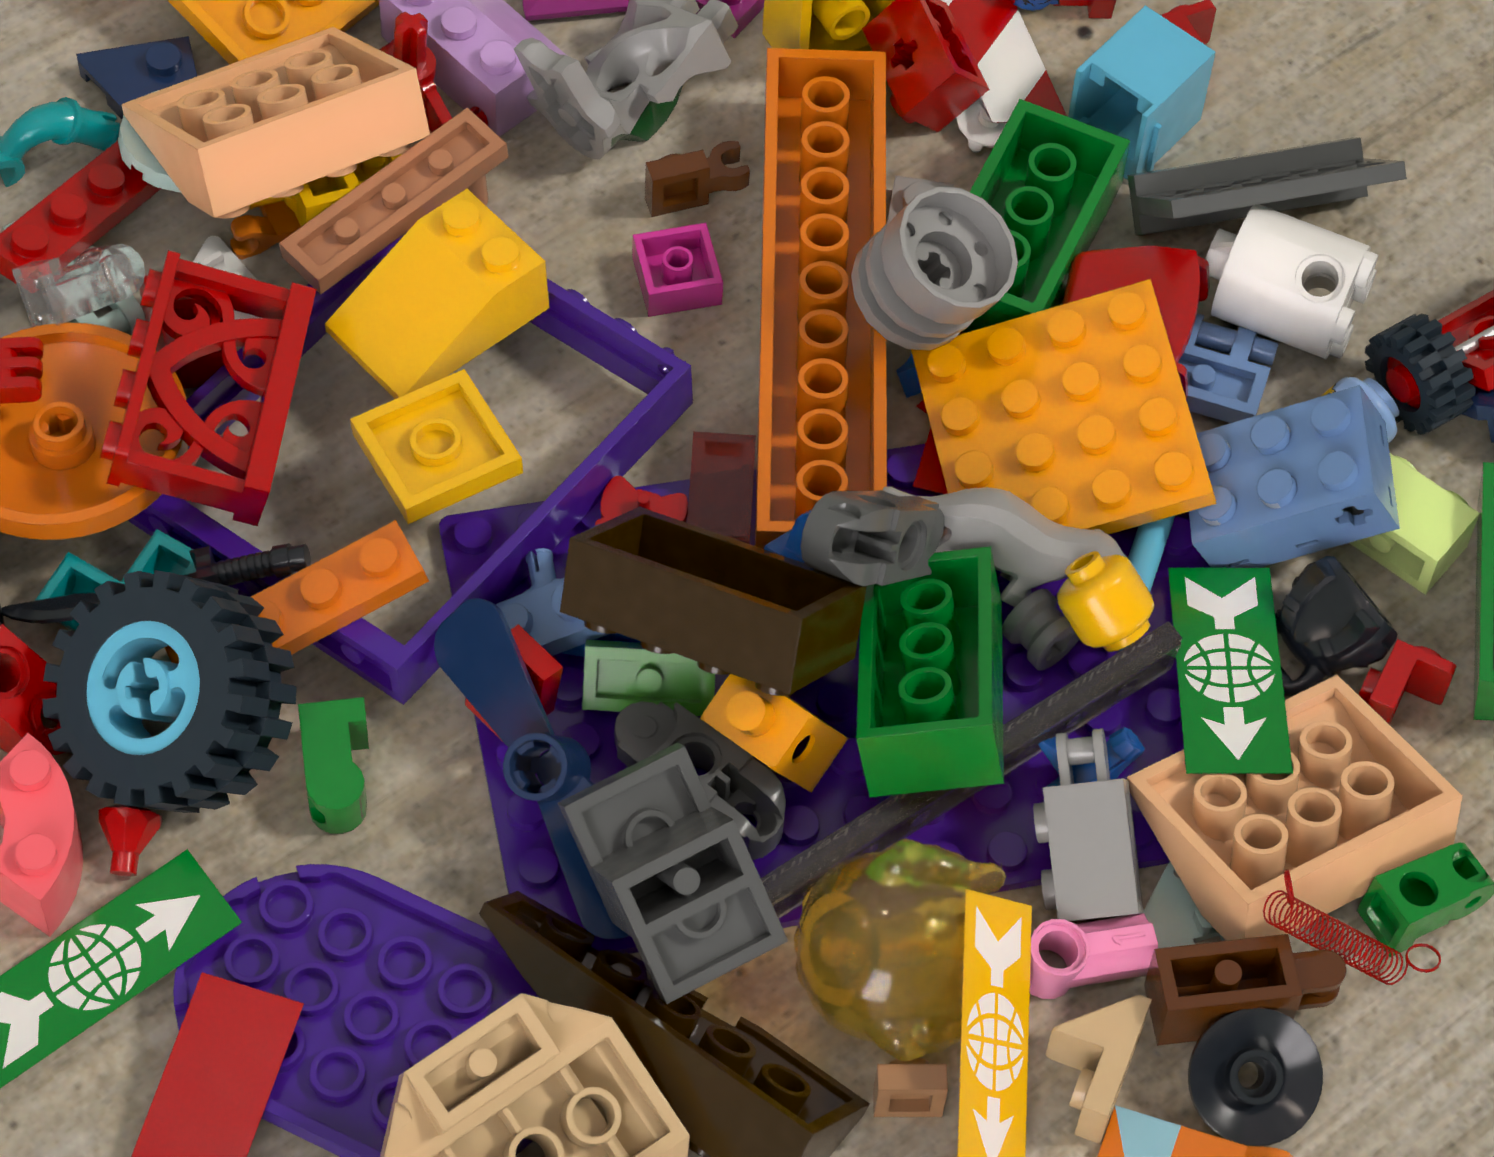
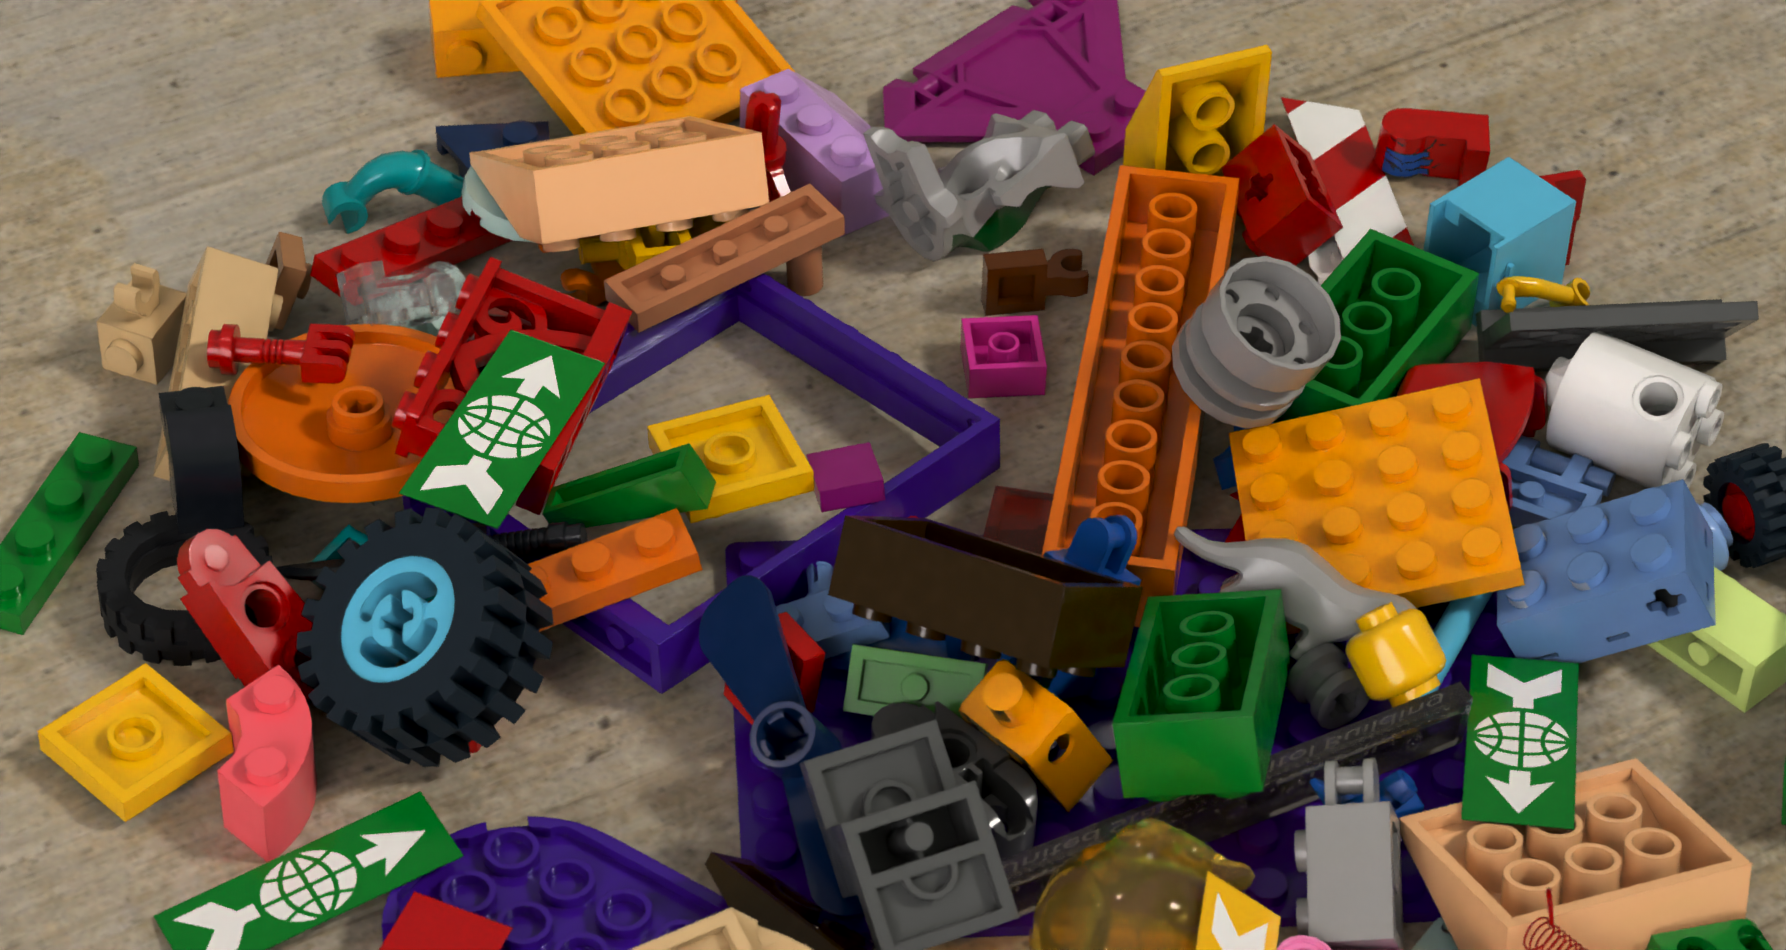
camera: 10 degrees right, 15 degrees down
red rock [98,804,163,877] -> none
green leg [298,697,369,834] -> none
yellow slope [325,189,549,399] -> none
dark grey piece [801,490,944,586] -> none
black piece [1275,556,1398,697] -> none
red bracket [1359,639,1457,725] -> none
none -> green sticker [399,329,605,529]
none -> green piece [542,443,716,528]
none -> magenta tile [806,442,885,513]
none -> yellow piece [1497,276,1590,313]

